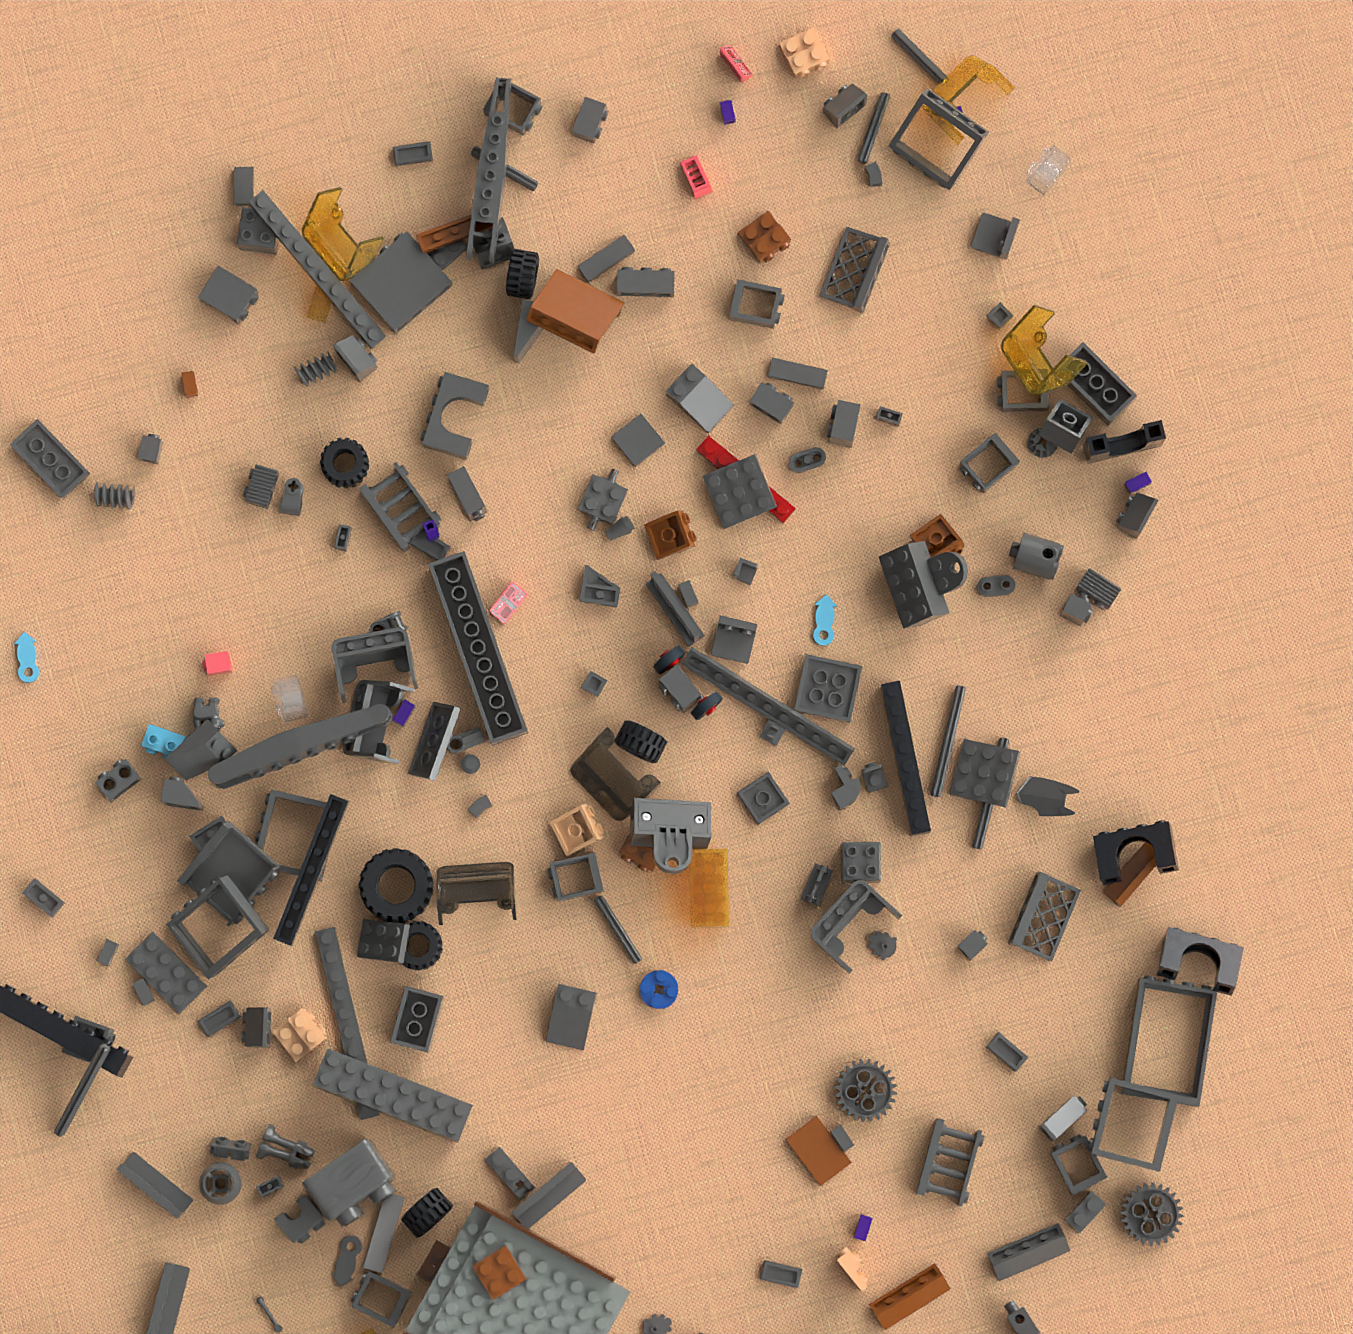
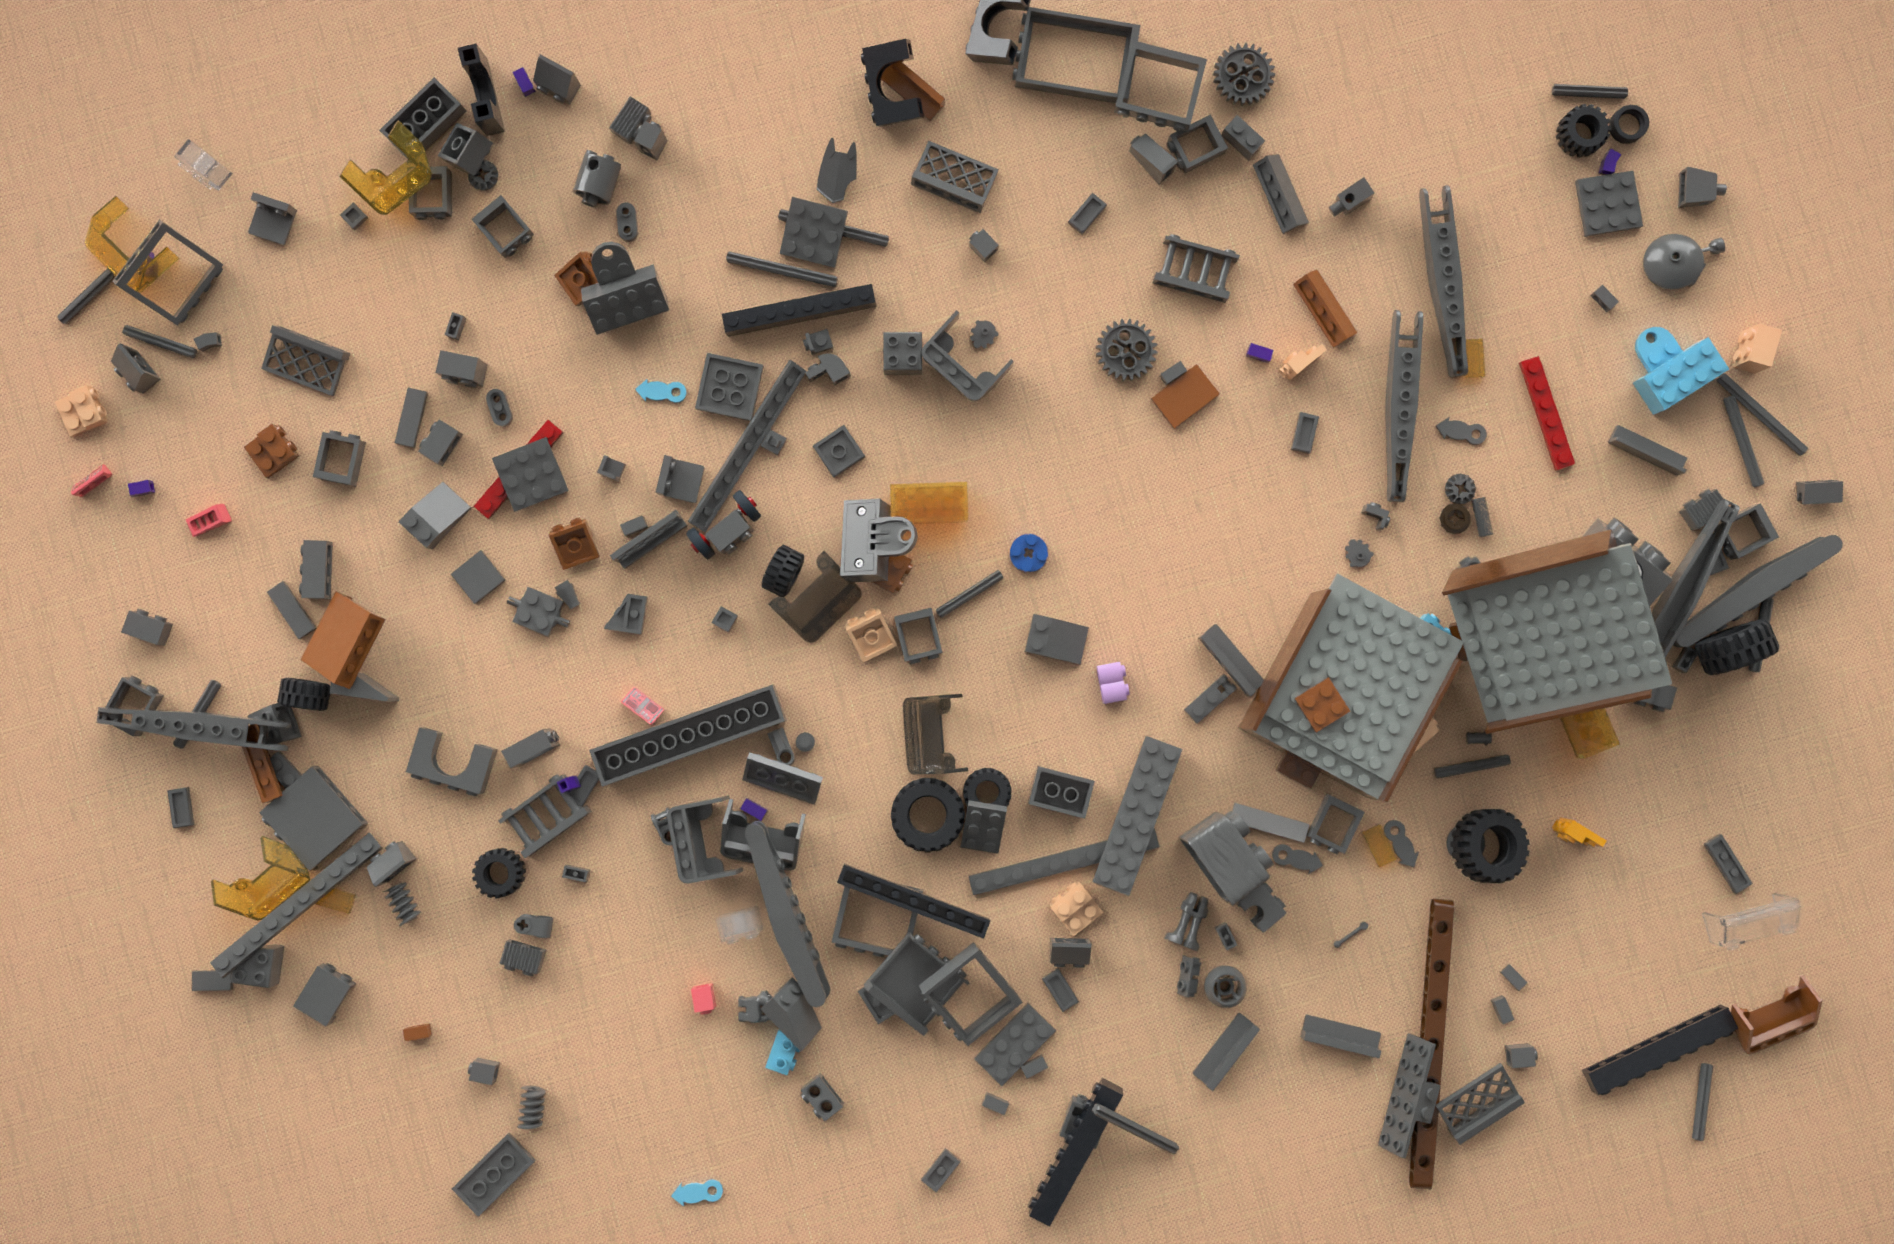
camera: 95 degrees left, 5 degrees up
dark grey slope [161,776,204,811] -> none
black tyre [401,1188,453,1238] -> none
dark grey piece [468,795,492,818] -> none
dark grey hinge [801,863,833,906] -> none
none -> lavender brick [1096,662,1130,704]

